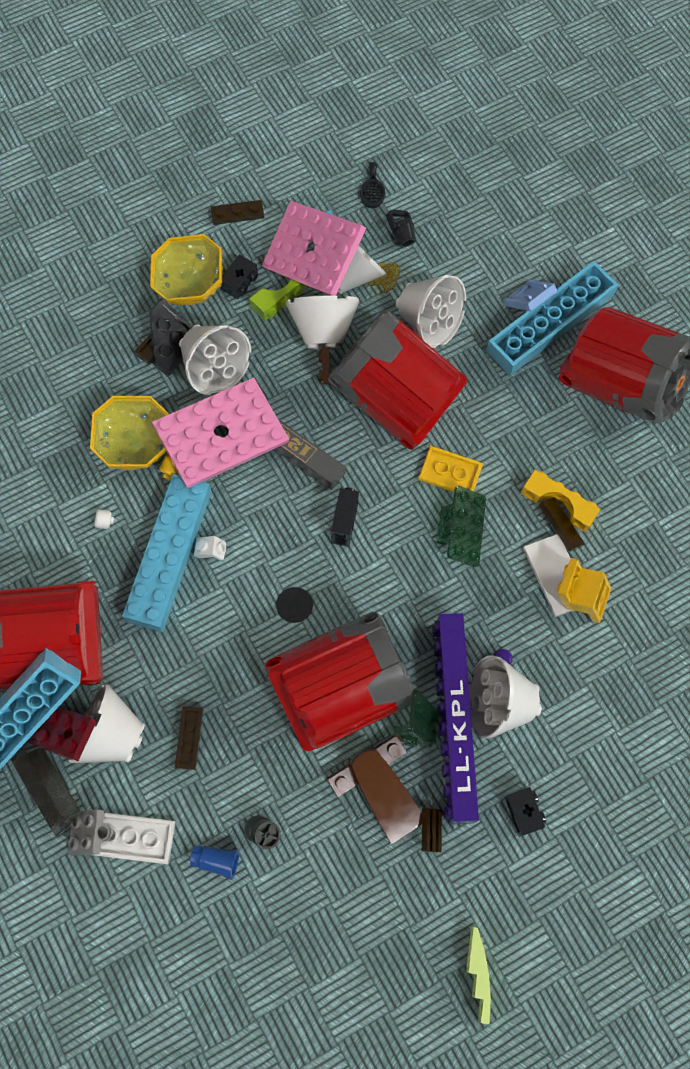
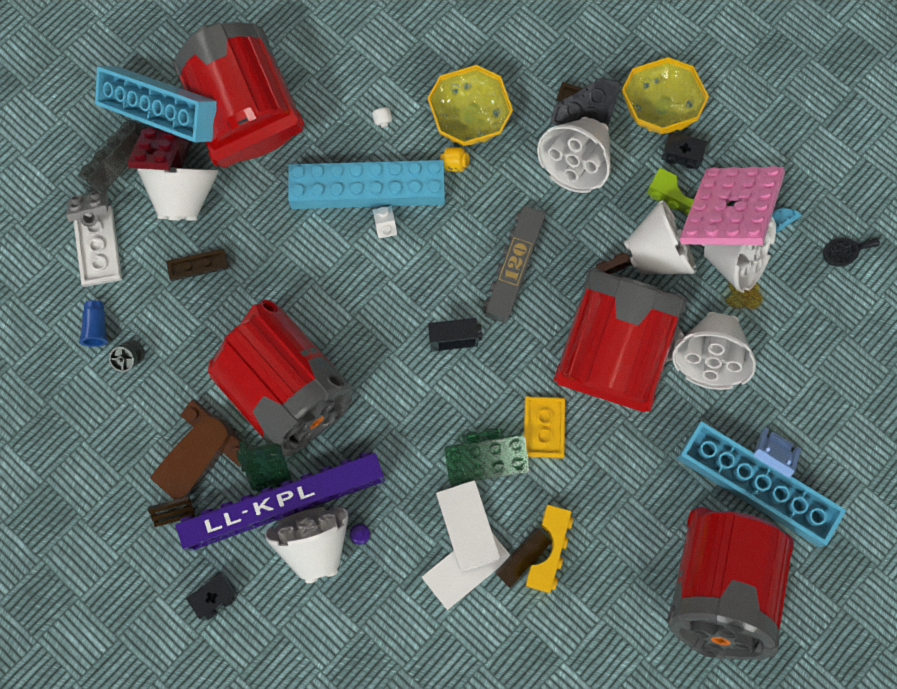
camera: 75 degrees right, 5 degrees up
bright pink plate [152,378,289,489] -> none
dark brown plate [210,200,264,225] -> none
black sticker [276,587,313,623] -> none
black piece [386,210,416,247] -> none
yellowish green slope [466,927,491,1025] -> none
yellow bracket [557,558,612,623] -> none
none -> white tile [436,480,500,572]

